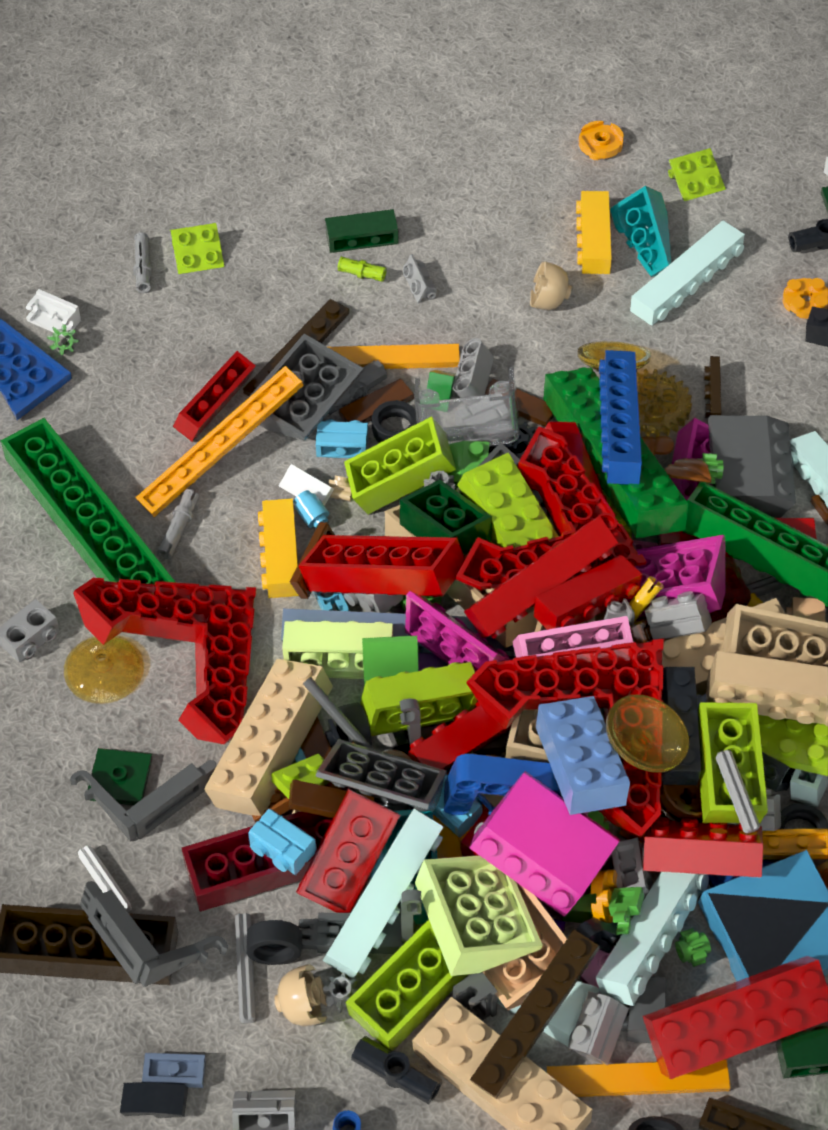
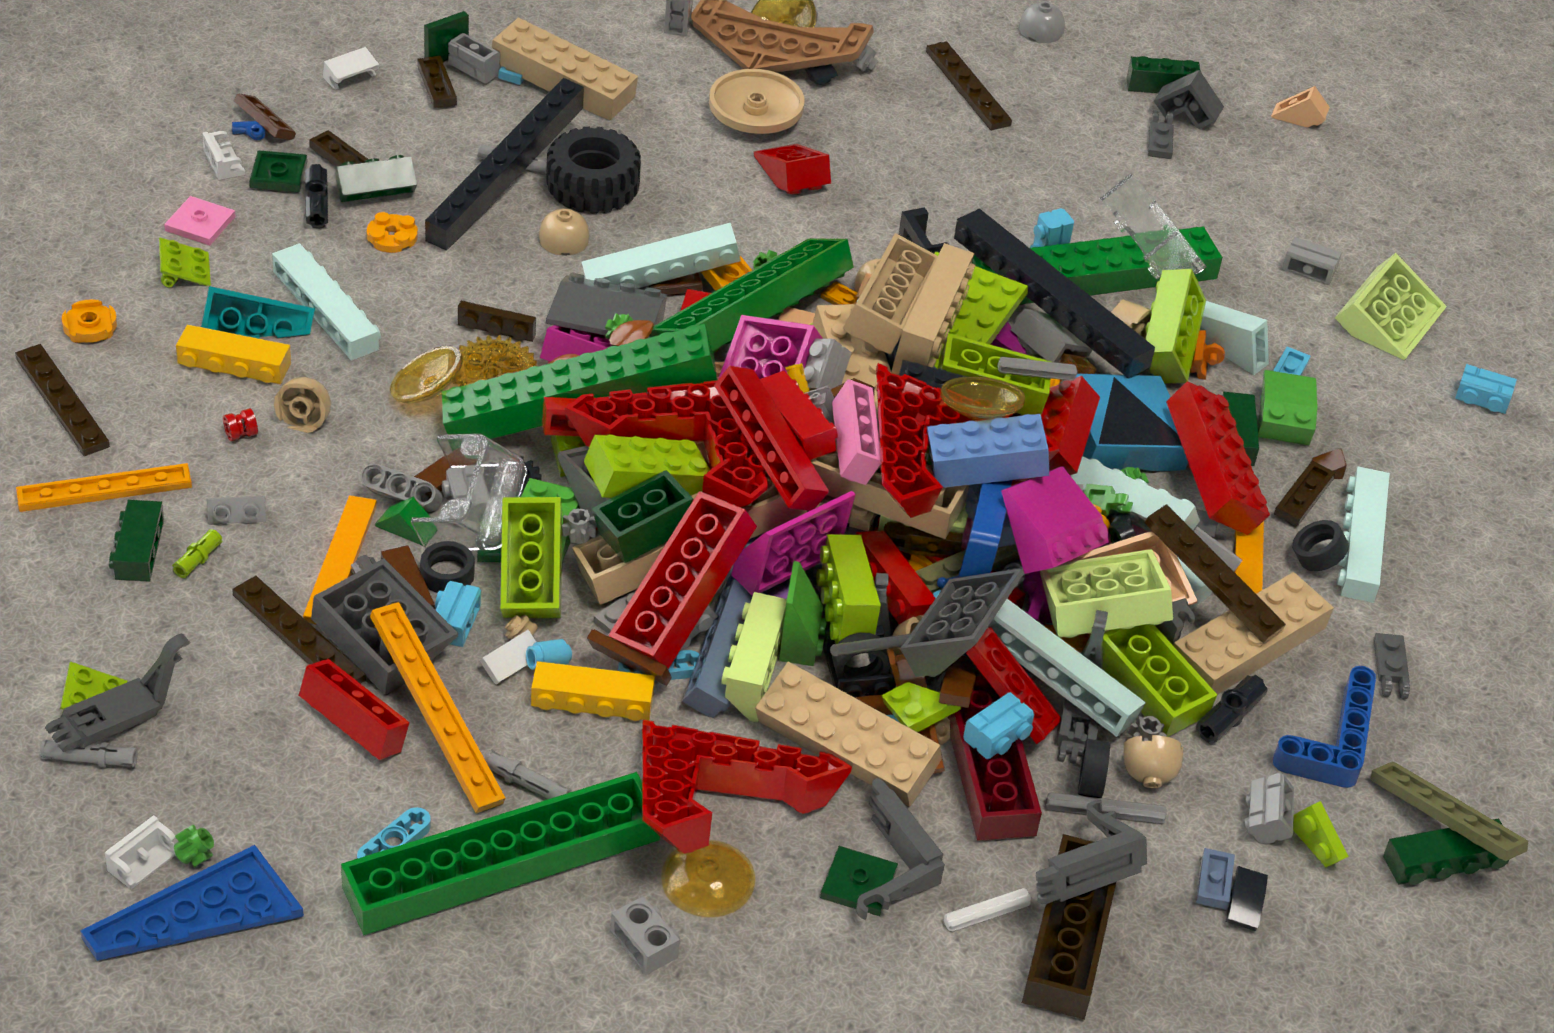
camera: 85 degrees left, 10 degrees down
blue brick [599,350,642,484] -> none
none -> dark brown plate [15,344,110,456]
none -> light orange tile [16,463,192,512]
none -> dark grey hinge [45,633,190,752]
none -> bright pink plate [164,196,236,245]
none -> red wheel [223,408,258,441]
none -> medium azure beam [357,807,431,859]

